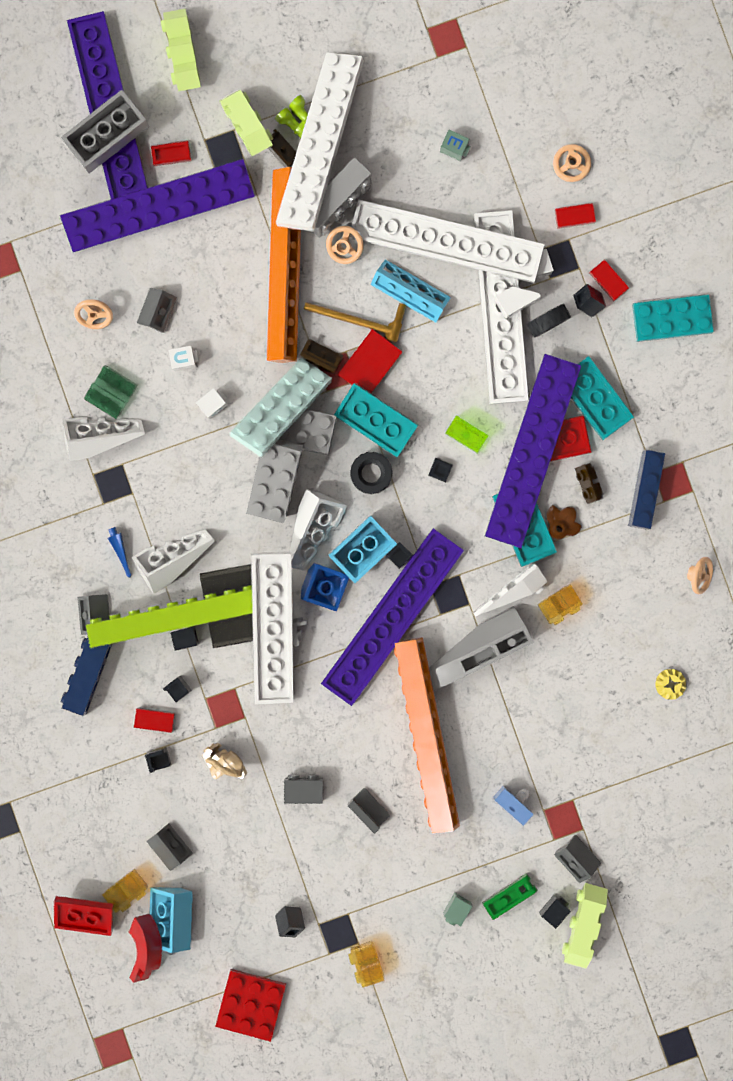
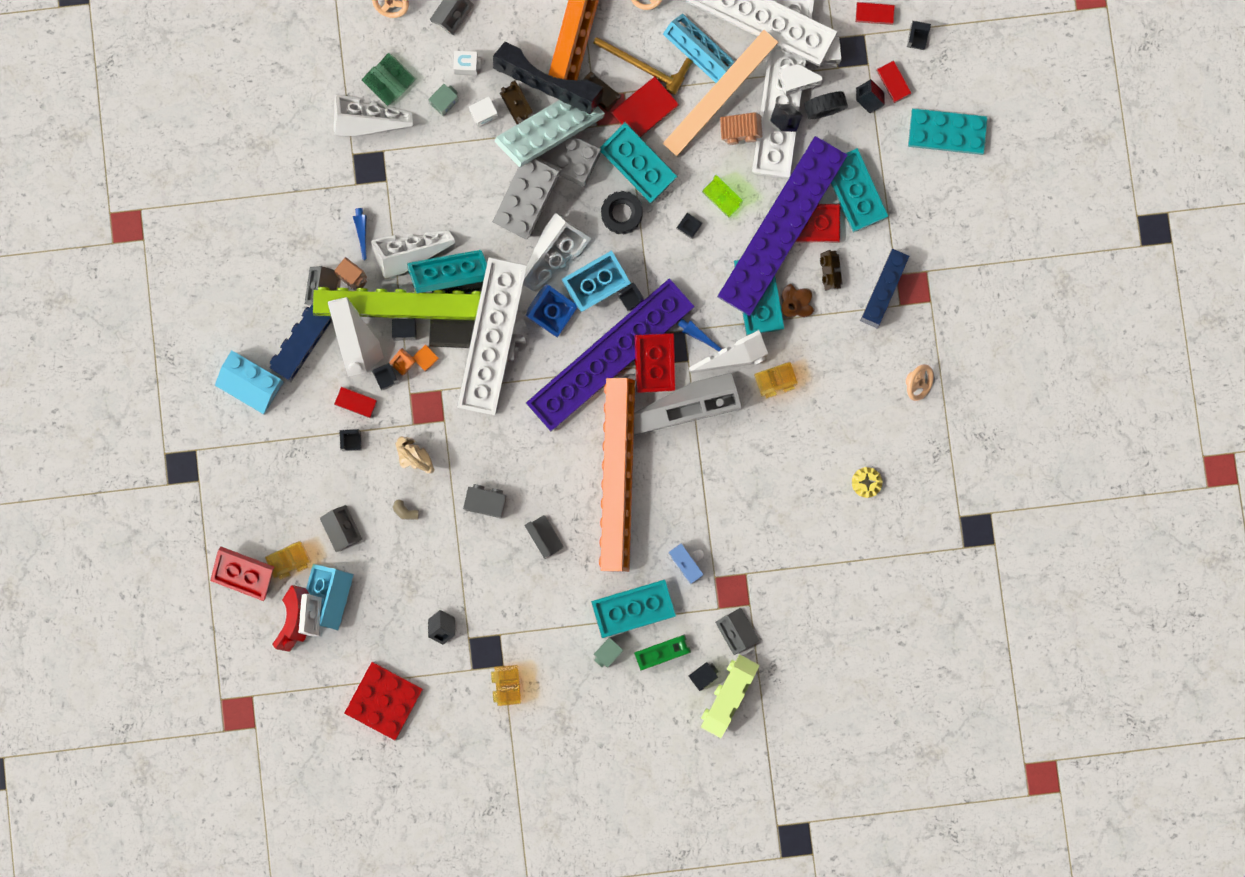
camera: 10 degrees right, 5 degrees down
none -> medium azure slope [215,350,284,414]
none -> white plate [299,594,322,637]
none -> white wedge [328,297,384,377]
none -> nougat brick [335,257,367,291]
none -> orange tile [389,348,416,376]
none -> dark tan arm [393,499,419,520]
none -> teal plate [407,250,487,293]
none -> orange tile [413,344,439,372]
none -> sand green brick [428,84,459,116]
none -> black arch [493,41,603,114]
none -> dark brown hinge [500,80,533,125]
none -> teal plate [591,579,676,638]
none -> red plate [635,333,675,393]
none -> light nougat tile [663,30,778,156]
none -> blue piece [678,319,722,352]
none -> nougat brick [720,112,763,145]
none -> black panel [770,104,803,132]
none -> black panel [907,21,931,50]

